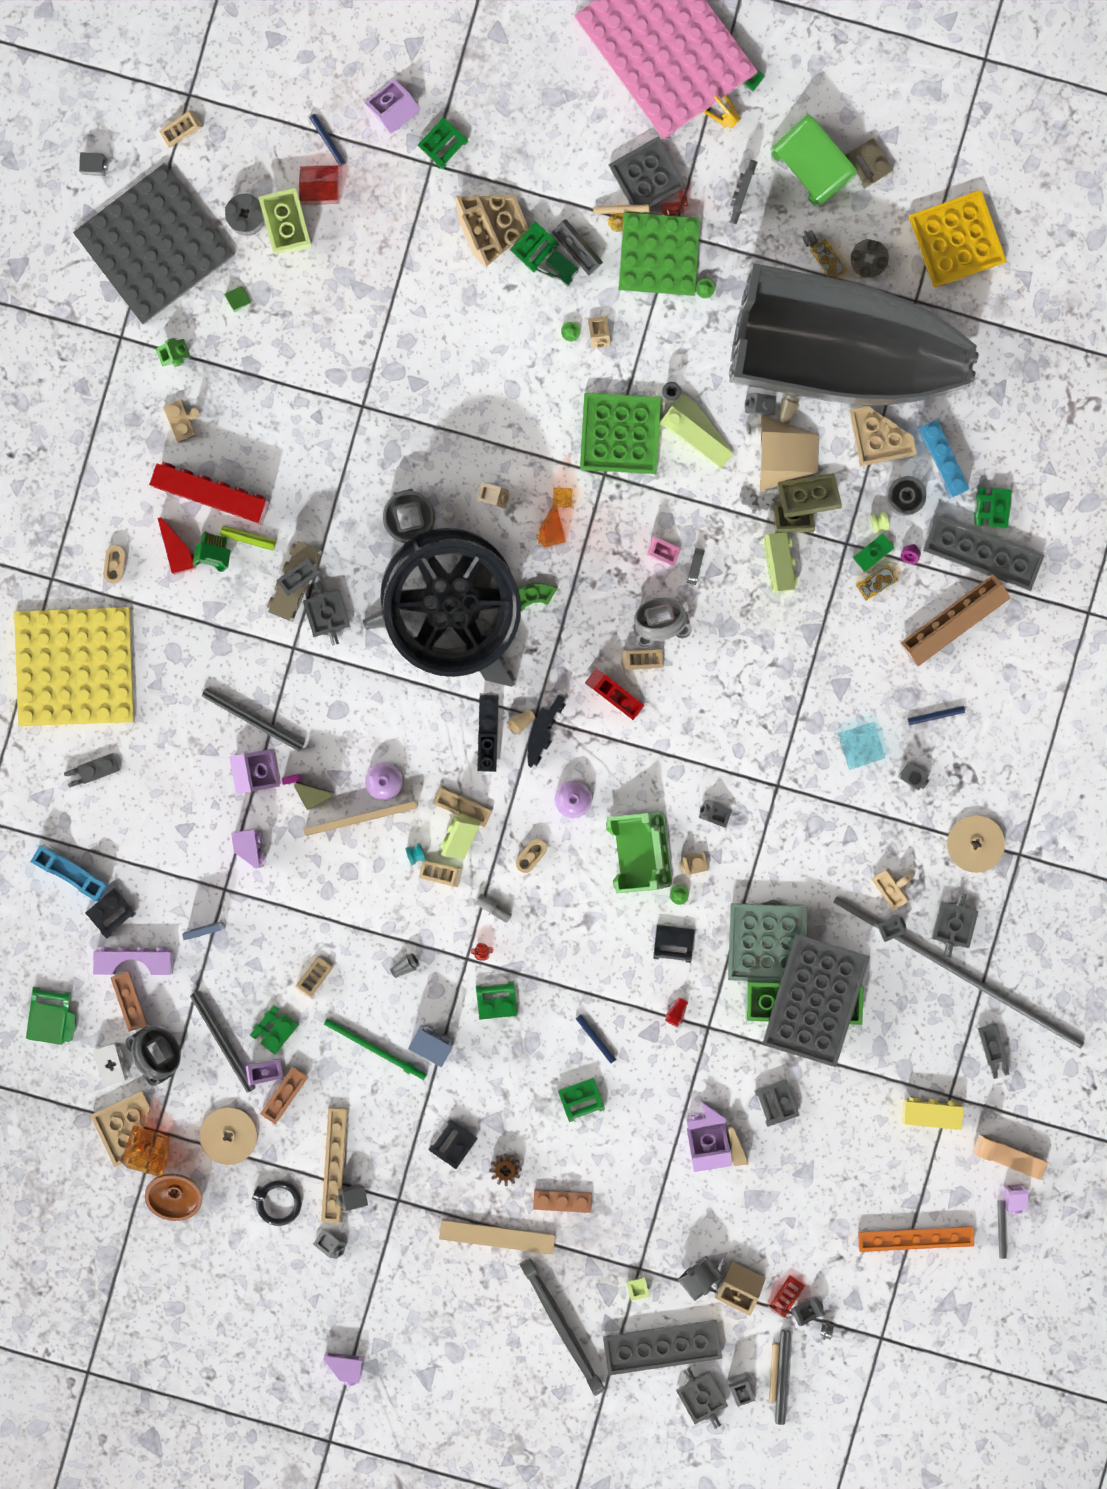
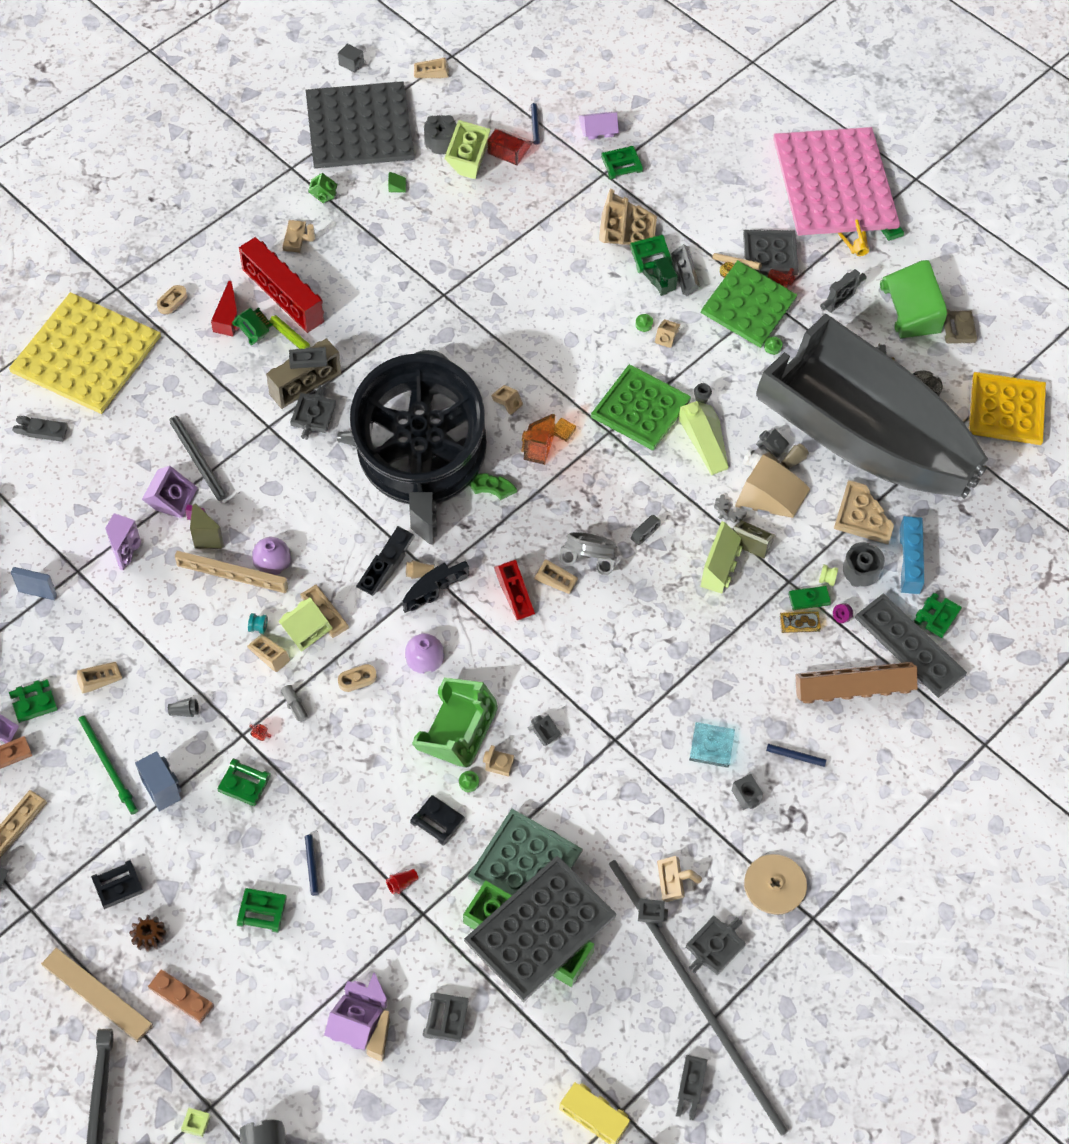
camera: 25 degrees right, 30 degrees down
bright pink slope [646,536,681,566] -> none
olive plate [778,473,842,518] -> none

